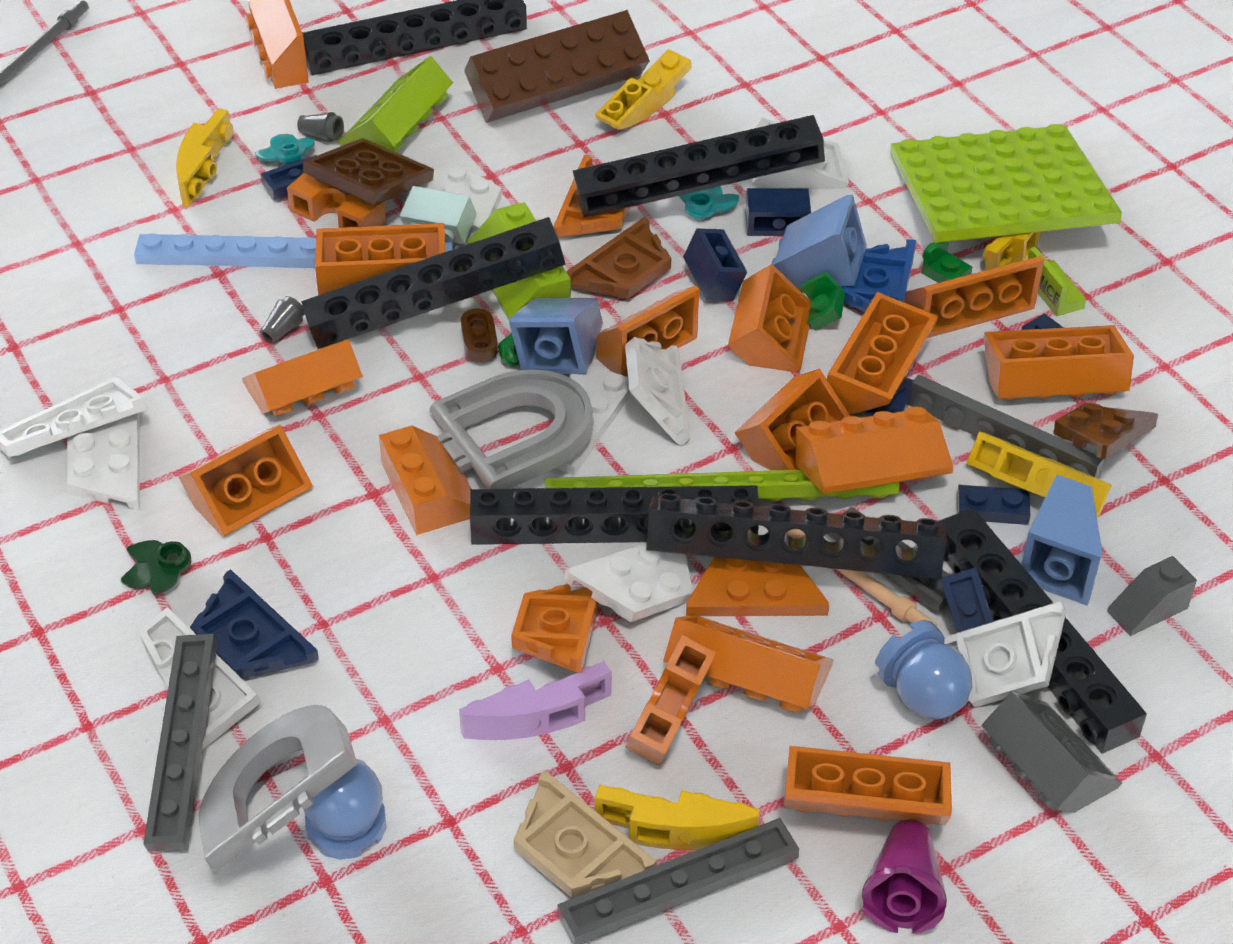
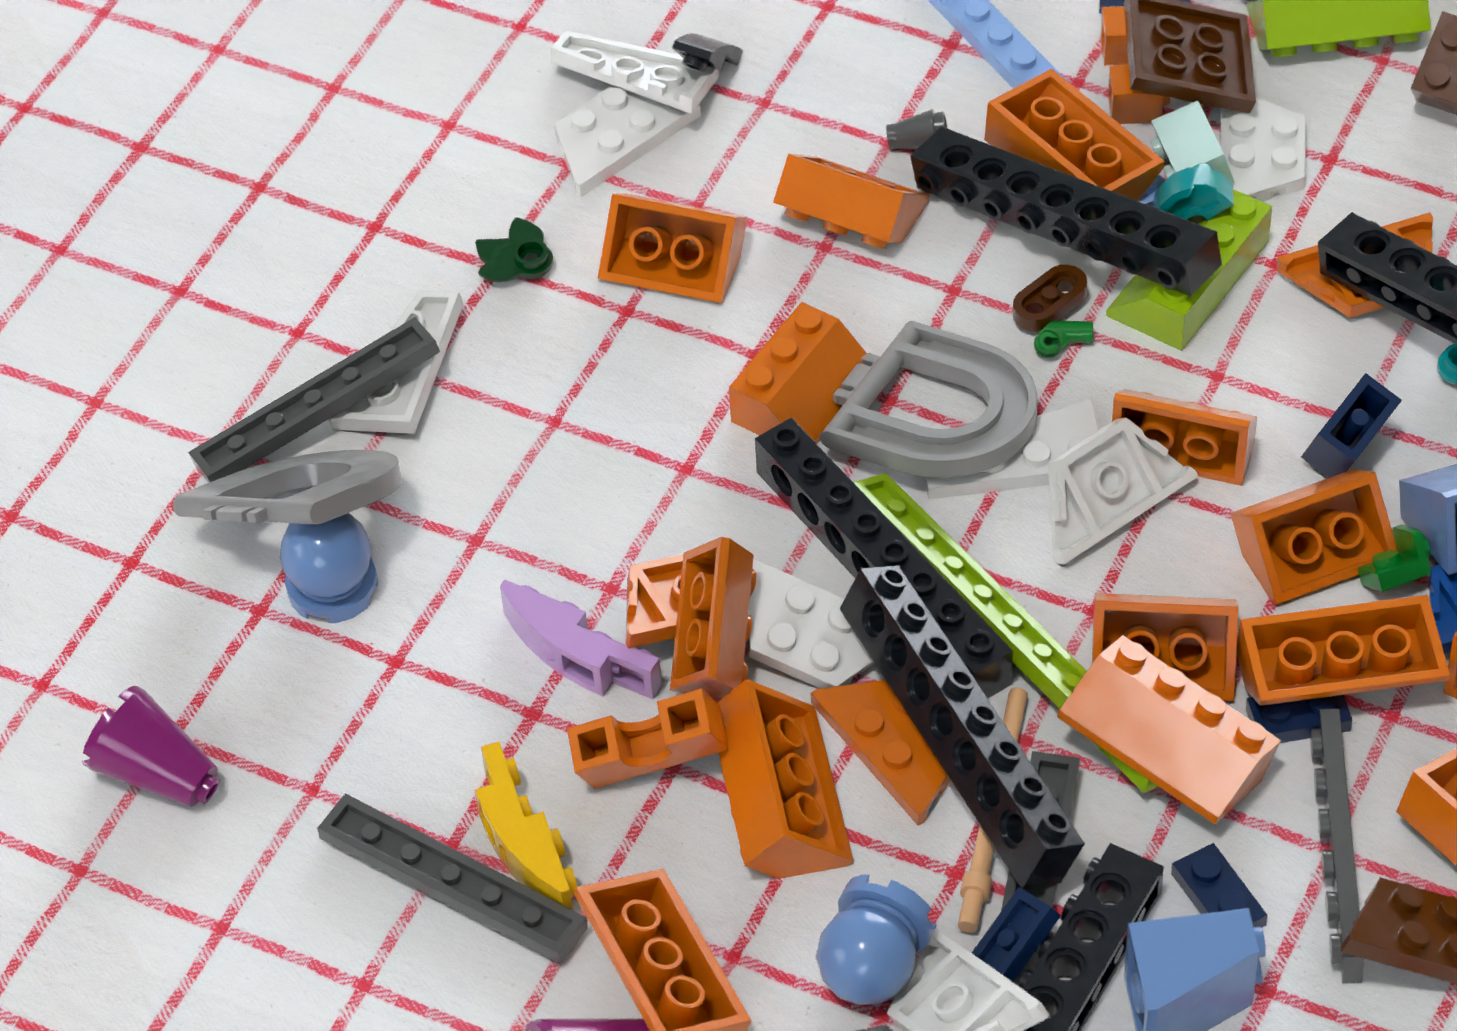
camera: 60 degrees right, 5 degrees up
dark blue wing [190,569,319,679] -> none
medium blue slope [509,298,603,374] -> none
tan wing [514,771,657,898] -> none
dark orange wing [566,217,672,299] -> none
yellow slope [966,431,1112,517] -> none
none -> orange slope [670,537,756,699]
none -> black slope [672,33,743,72]
none -> teal cylinder [1154,164,1234,220]

